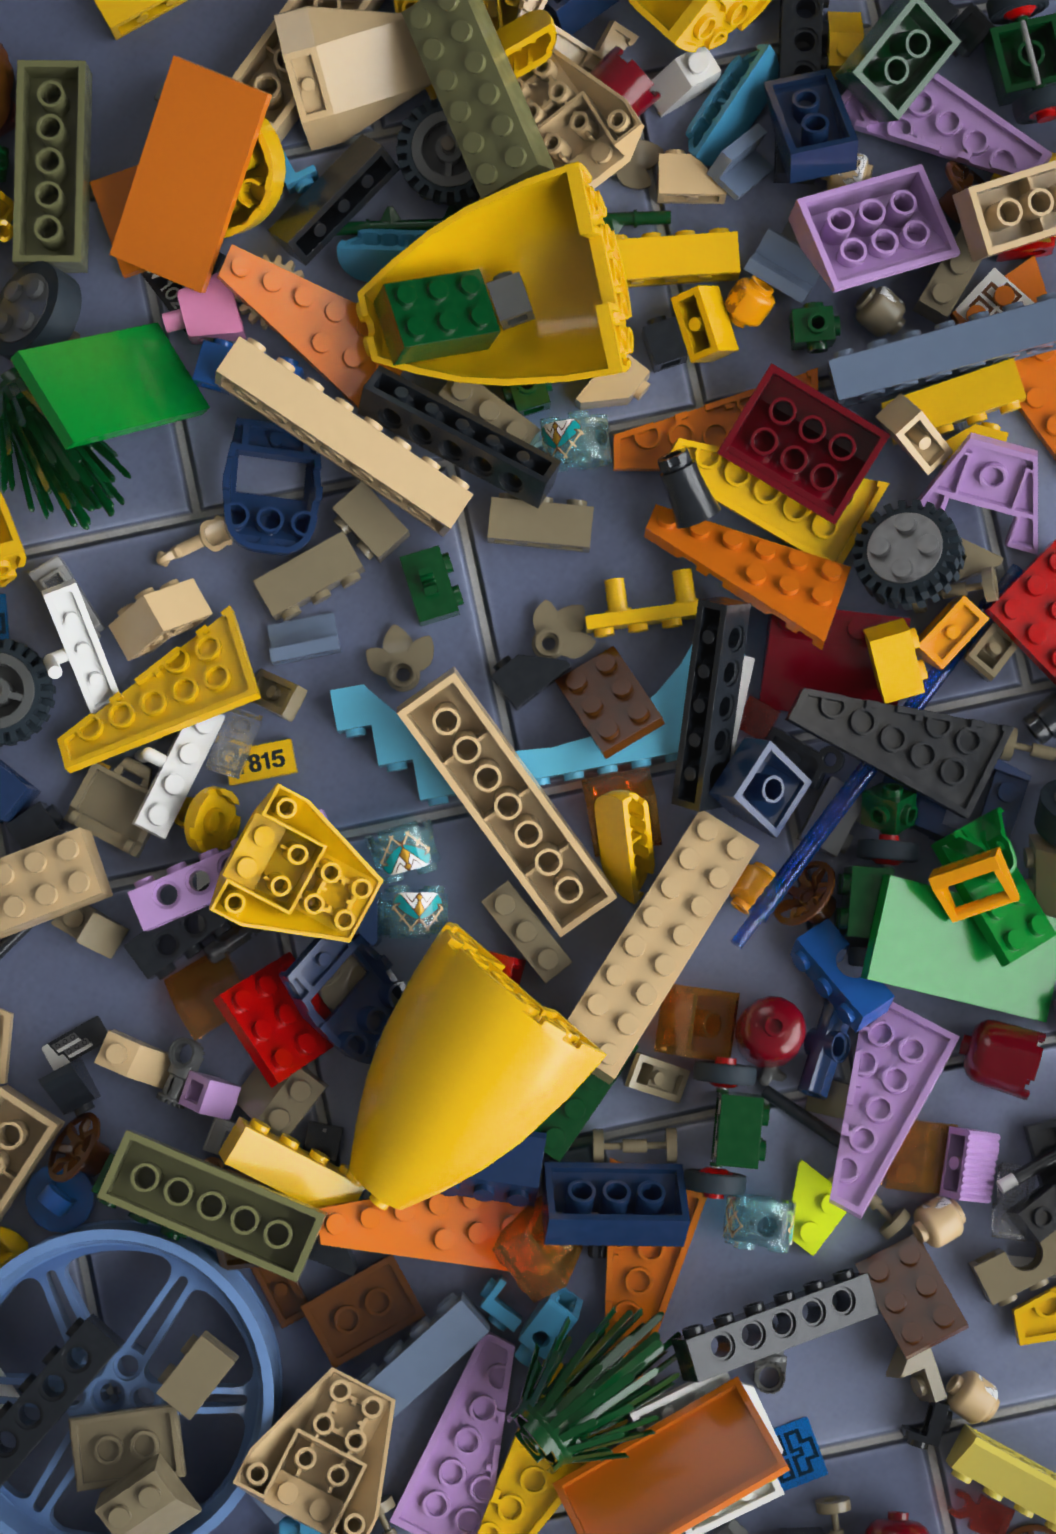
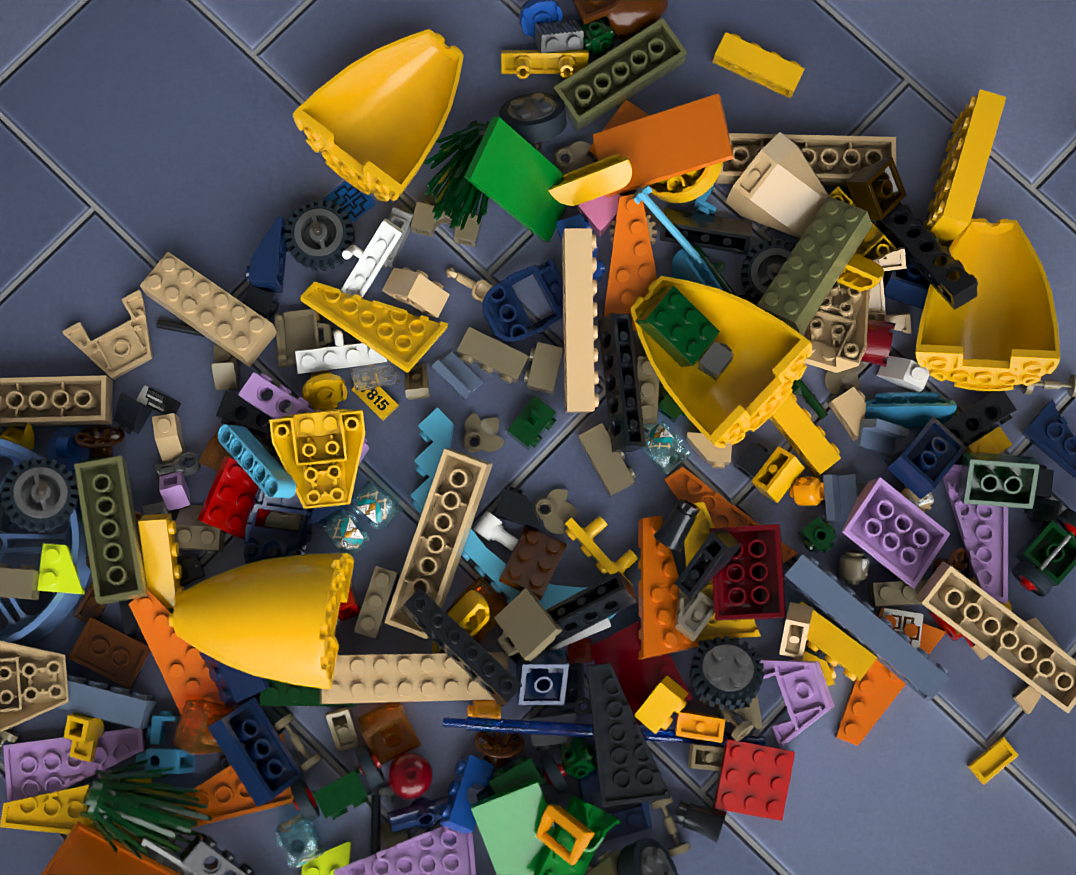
camera: 55 degrees right, 5 degrees down
none -> wheel [1,457,78,533]
none -> neon yellow wing [37,543,85,594]
none -> yellow brick [64,712,104,762]
none -> medium azure beam [218,425,296,499]
none -> black brick [400,588,523,706]
none -> dark tan arch [410,201,482,248]
none -> white pin [473,511,519,551]
none -> dark tan piece [494,588,562,661]
none -> yellow brick [549,154,632,206]
none -> dark tan plate [554,141,594,174]
none -> medium azure piece [633,185,703,264]
none -> black slope [674,529,742,599]
none -> dark tan wing [675,589,714,641]

